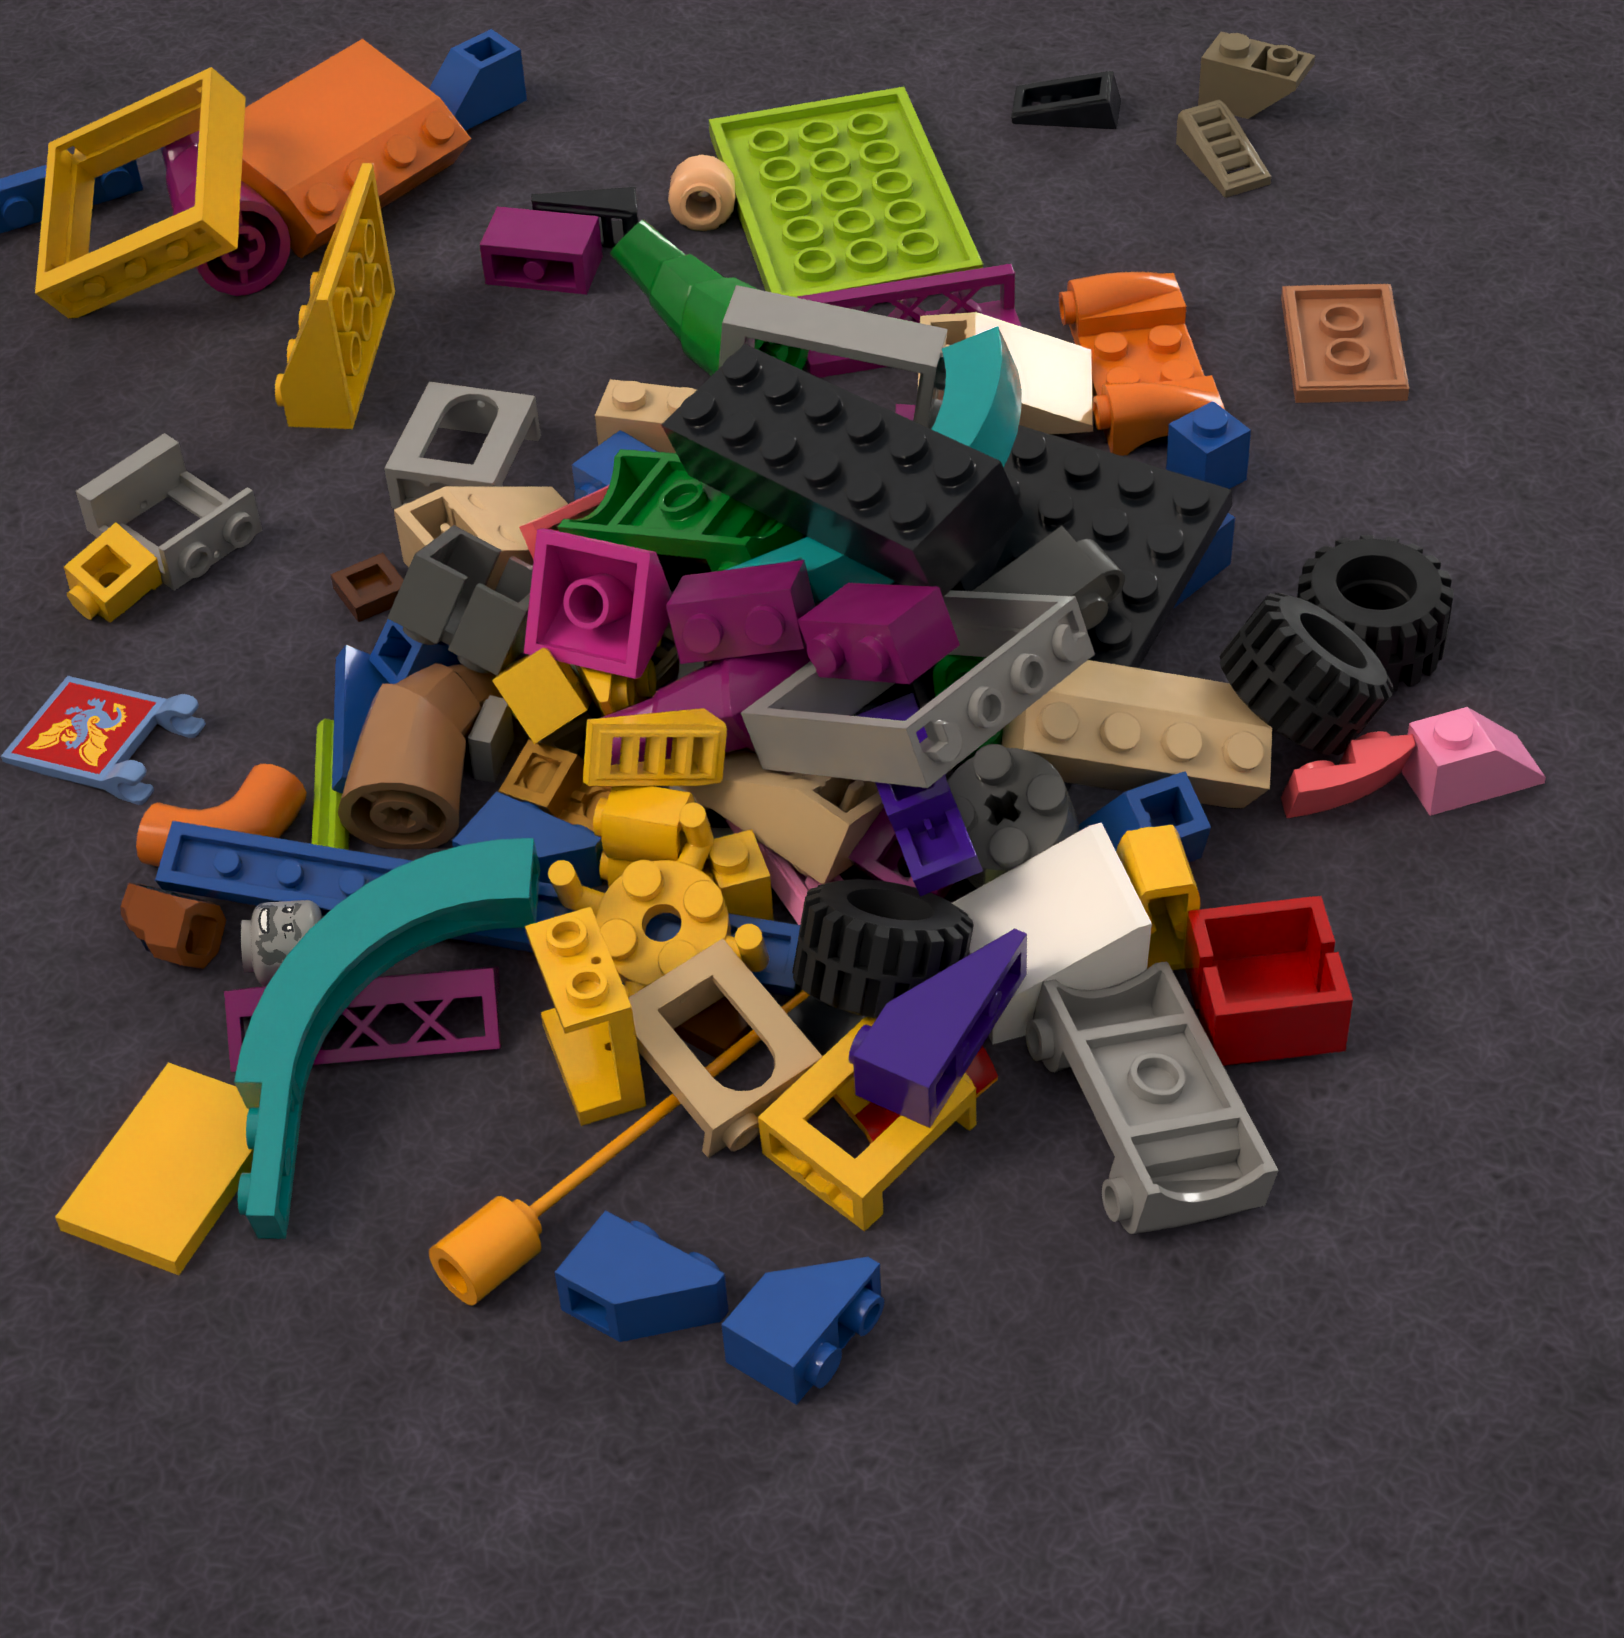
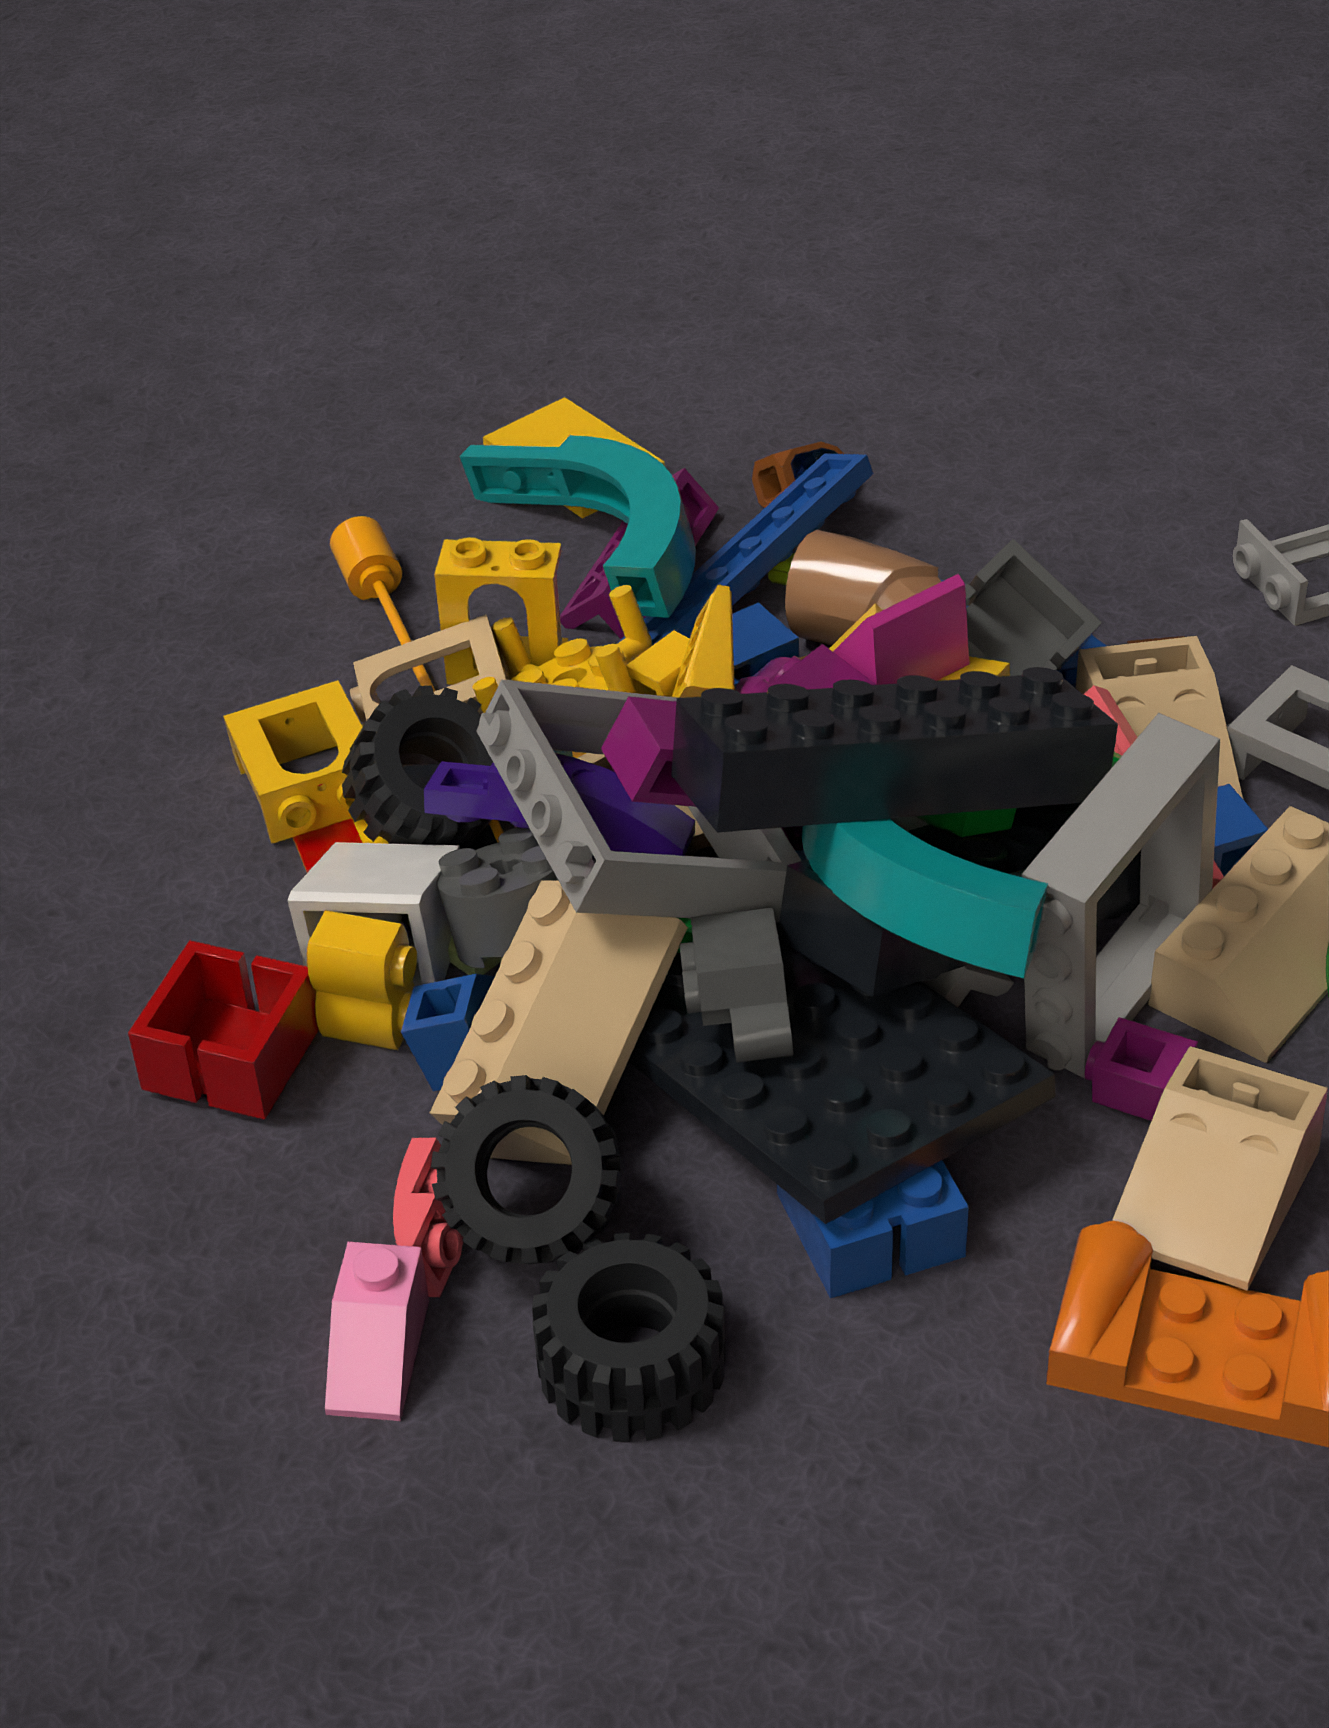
camera: 115 degrees right, 5 degrees down
flag [1,676,206,805] -> none
yellow brick [64,522,162,623] -> none
orange cylinder [136,764,307,867] -> none
light grey head [241,900,323,986] -> none
blue slope [555,1210,729,1342] -> none
blue slope [722,1257,884,1405] -> none
dark purple slope [849,928,1027,1128] -> none
light grey piece [1026,961,1278,1234] -> none
blue brick [1166,401,1251,489] -> none
nougat tile [1281,284,1409,403] -> none

